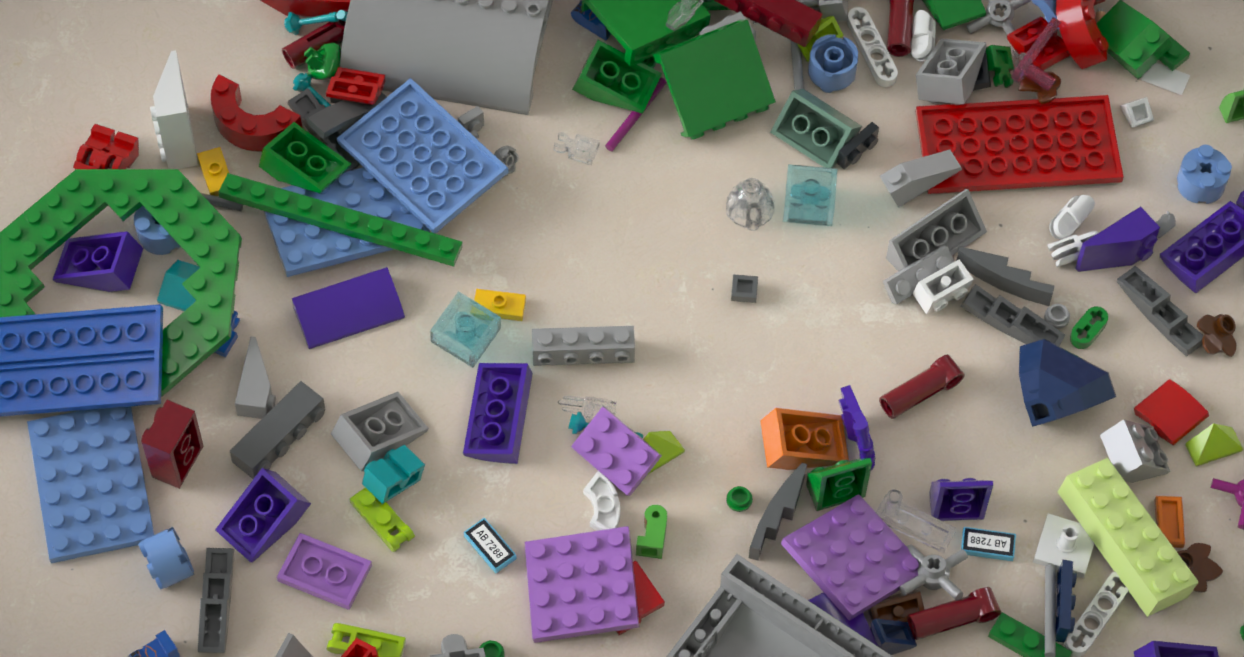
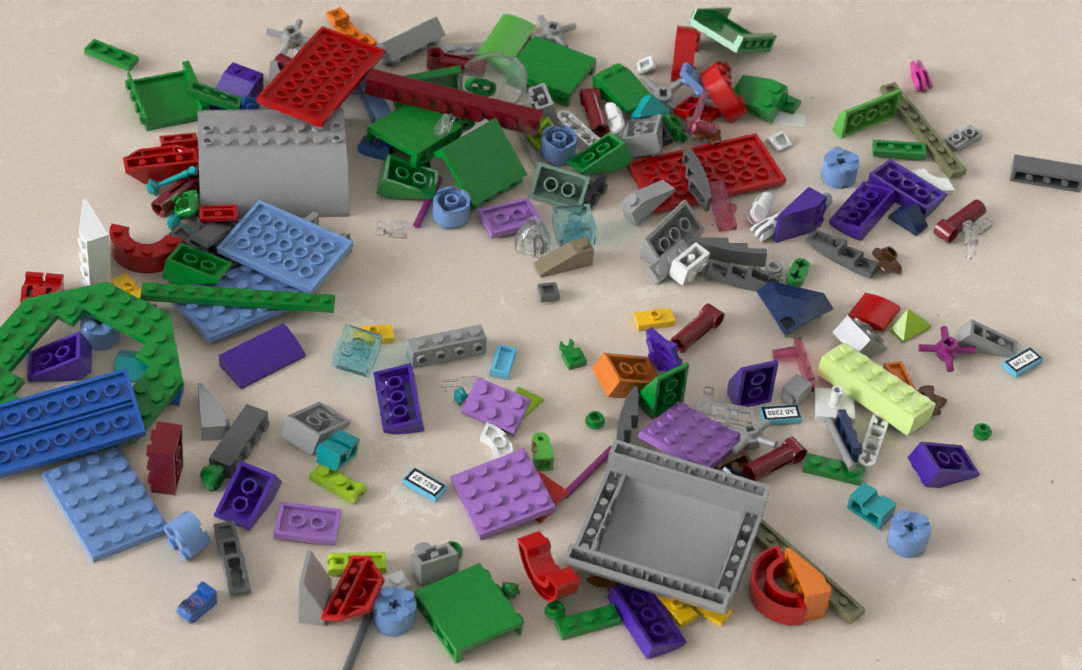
camera: 20 degrees left, 15 degrees down
none -> green cone [200,465,226,491]
none -> medium blue brick [433,186,470,230]
none -> medium lavender plate [477,197,543,239]
none -> medium azure tile [490,344,517,380]
none -> dark tan slope [534,237,594,277]
none -> green plate [559,339,587,370]
none -> green slope [566,132,634,175]
none -> magenta bar [566,446,612,499]
none -> teal slope [631,94,670,119]
none -> yellow plate [633,308,675,331]
none -> dark grey slope [682,148,711,212]
none -> clear pink piece [708,180,738,232]
none -> clear pink piece [772,337,815,392]
none -> light grey brick [781,374,813,406]

